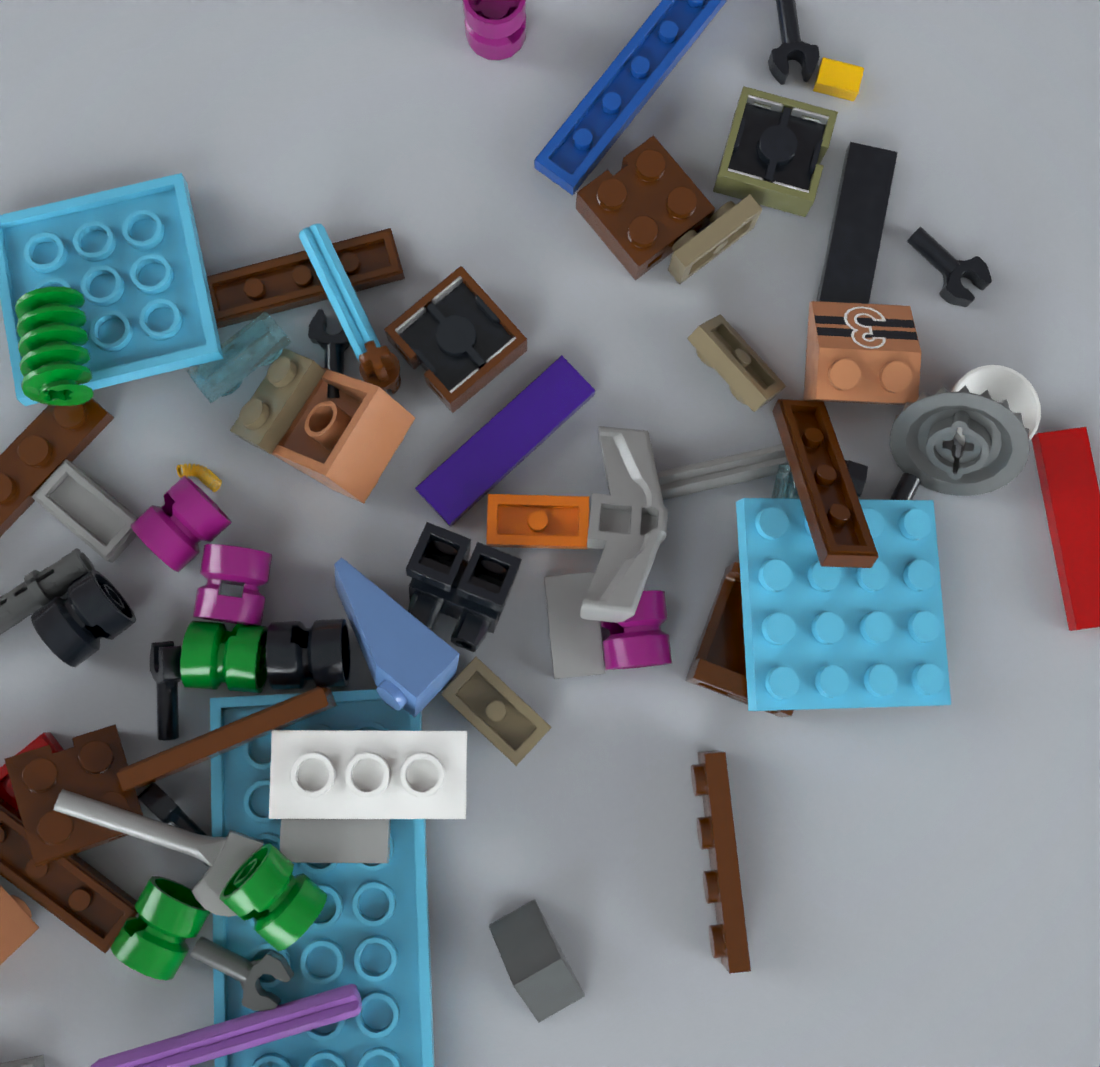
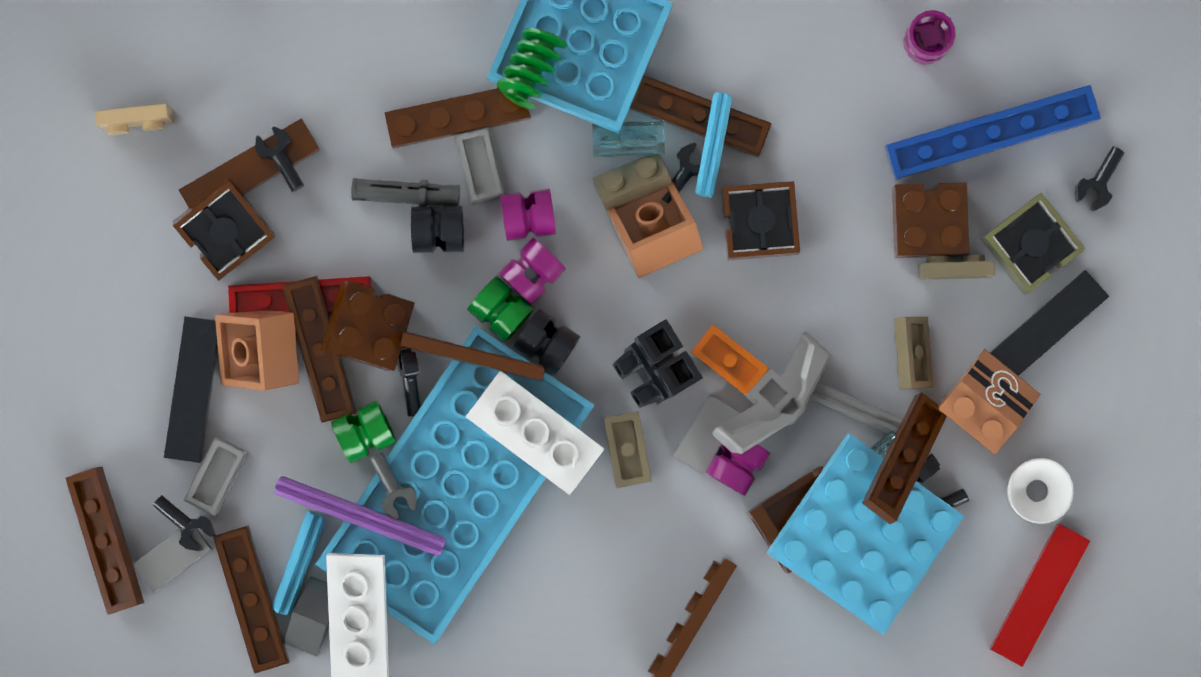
camera: 45 degrees right, 5 degrees up
light grey piece [53,789,264,917] -> none
black bar [150,641,182,741] -> none
yellow leg [176,463,222,492] -> none
green wheel [219,843,327,952] -> none
light grey tile [280,819,391,863] -> none
medium blue slope [334,557,460,718] -> none
reddish brown axle [359,340,401,394] -> none
dark purple tile [415,355,596,527] -> none
dark grey slope [489,899,585,1023] -> none
yellow piece [813,57,864,101] -> none
dark grey gear [890,385,1030,496] -> none
black bar [907,227,992,307] -> none

